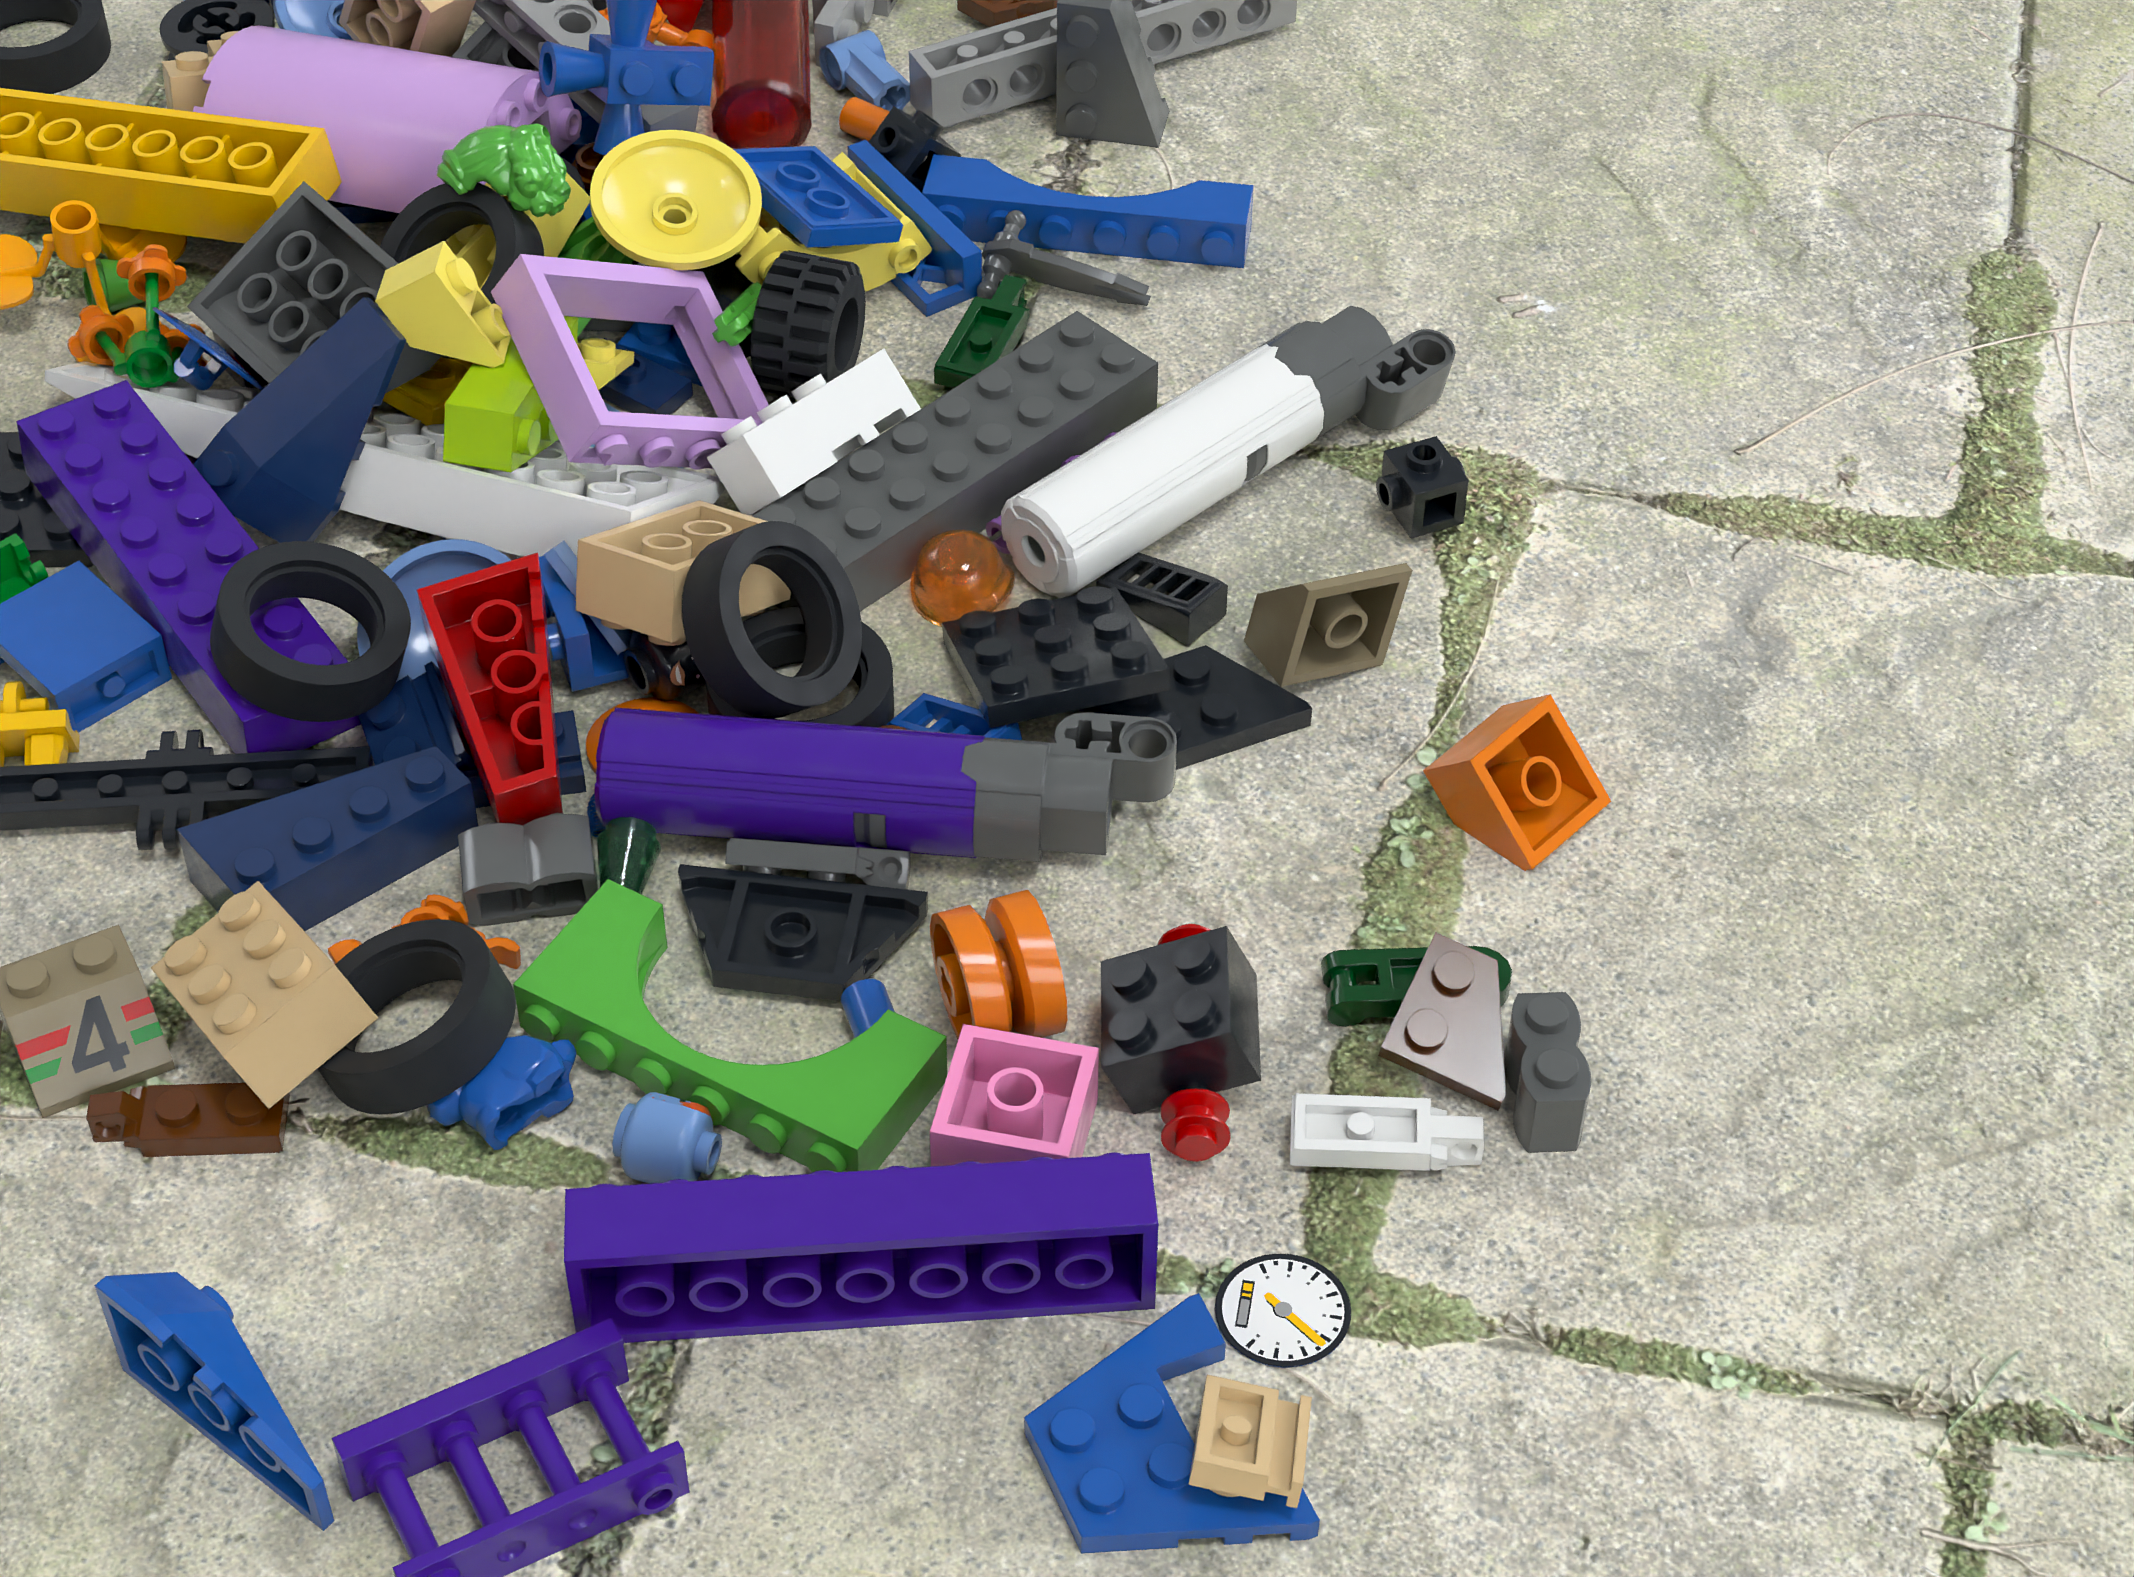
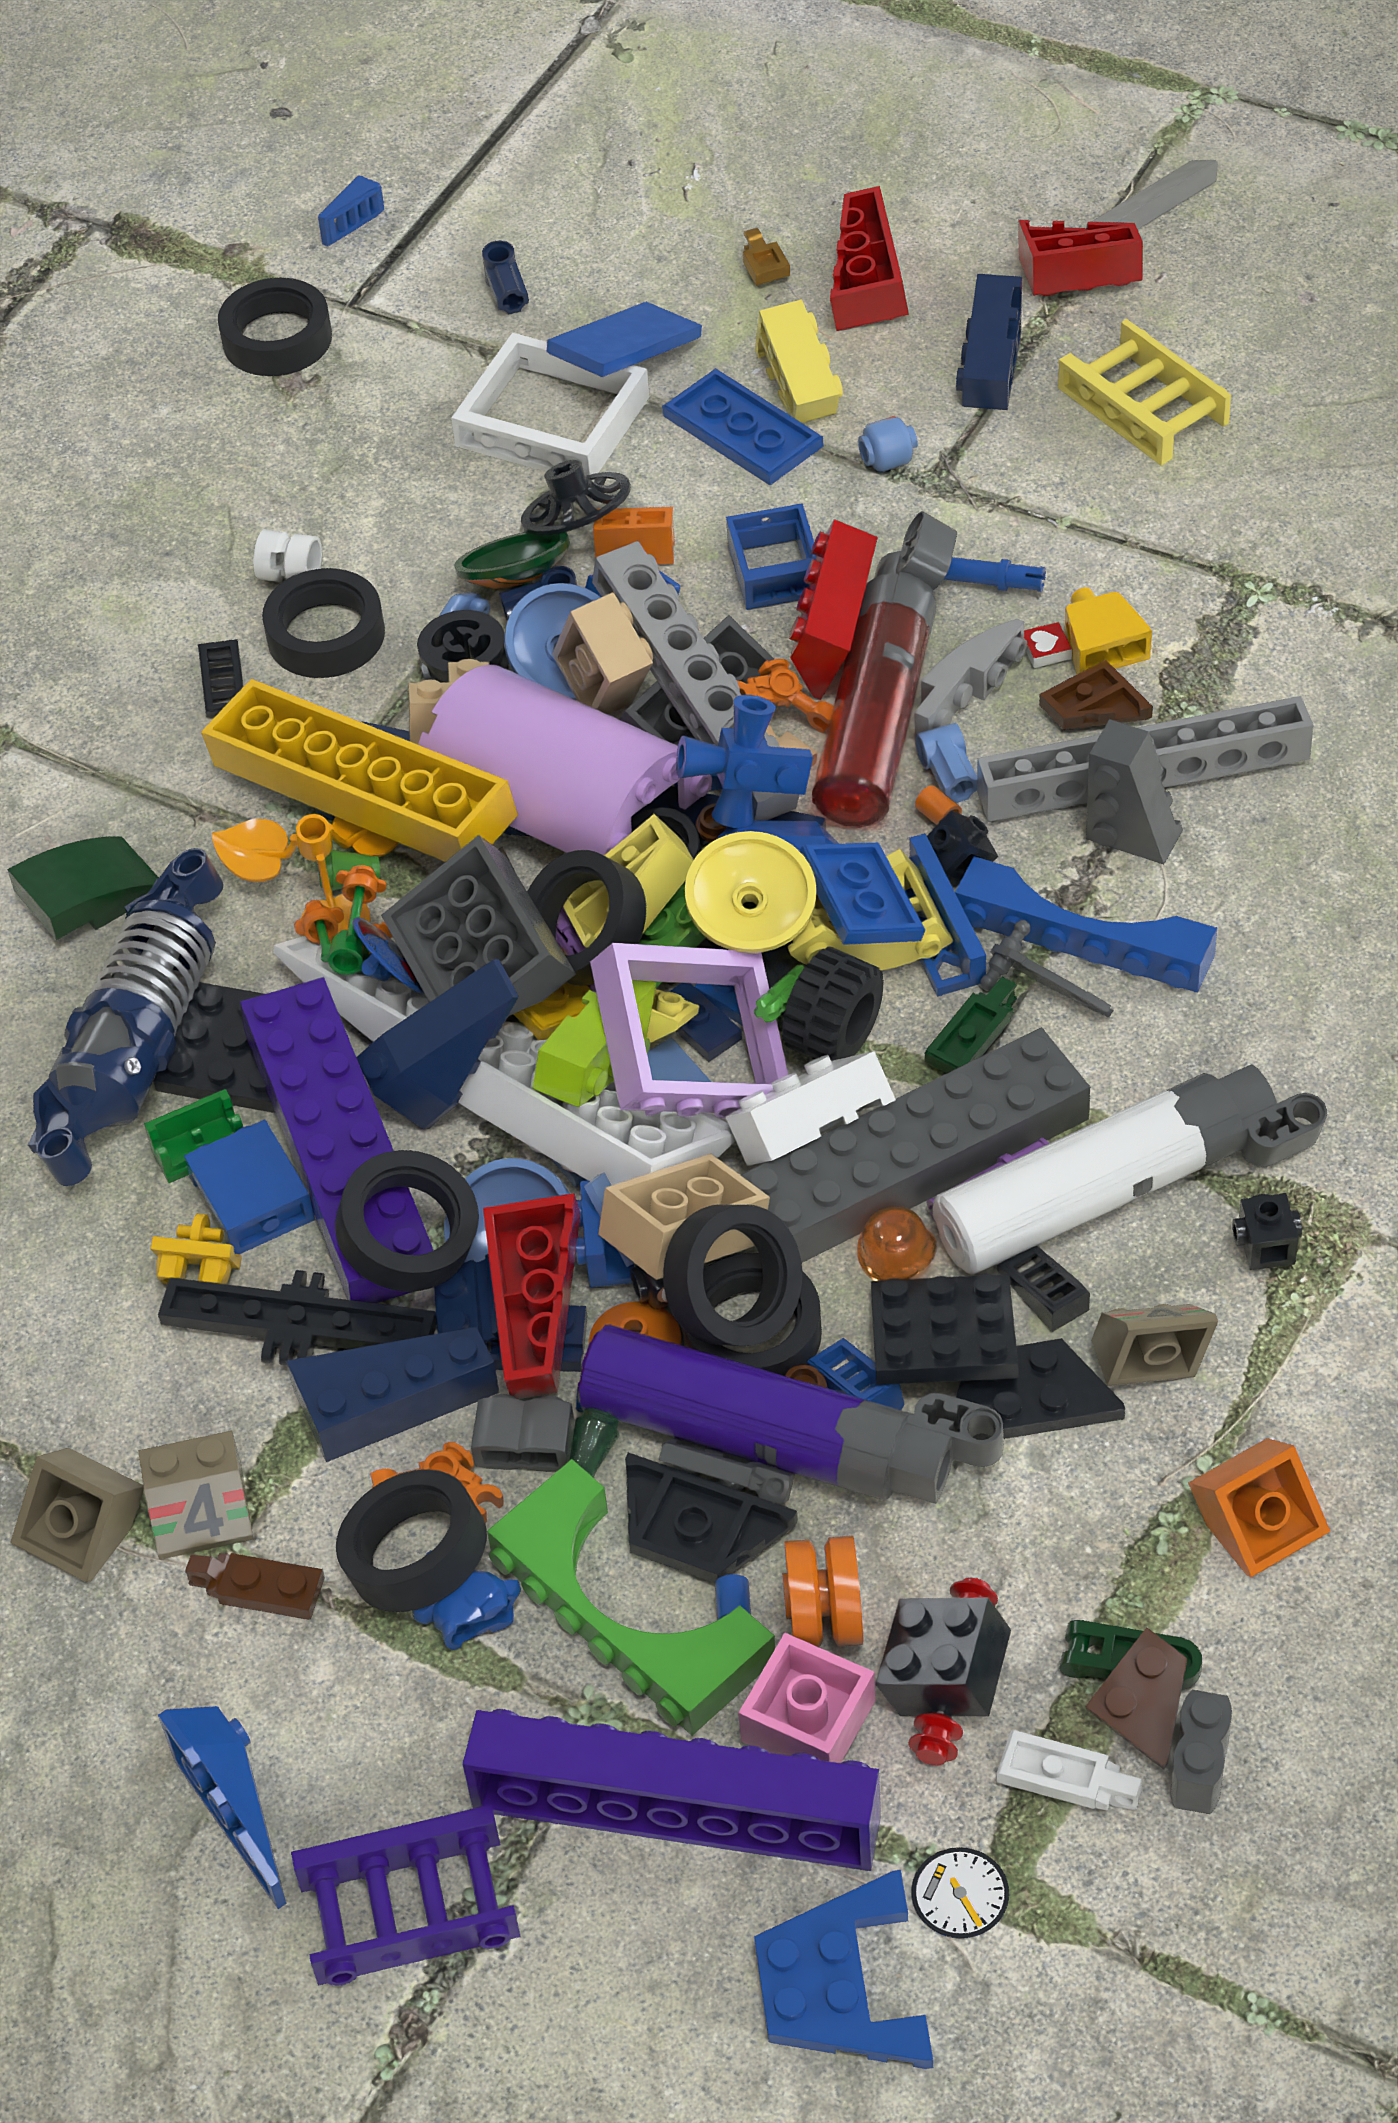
camera: 20 degrees right, 5 degrees up
tan brick [151,881,378,1109] -> none
light yellow slope [375,241,511,368] -> none
bright green hair [436,123,571,217] -> none
medium blue head [612,1092,722,1184] -> none
tan plate [1189,1374,1312,1508] -> none

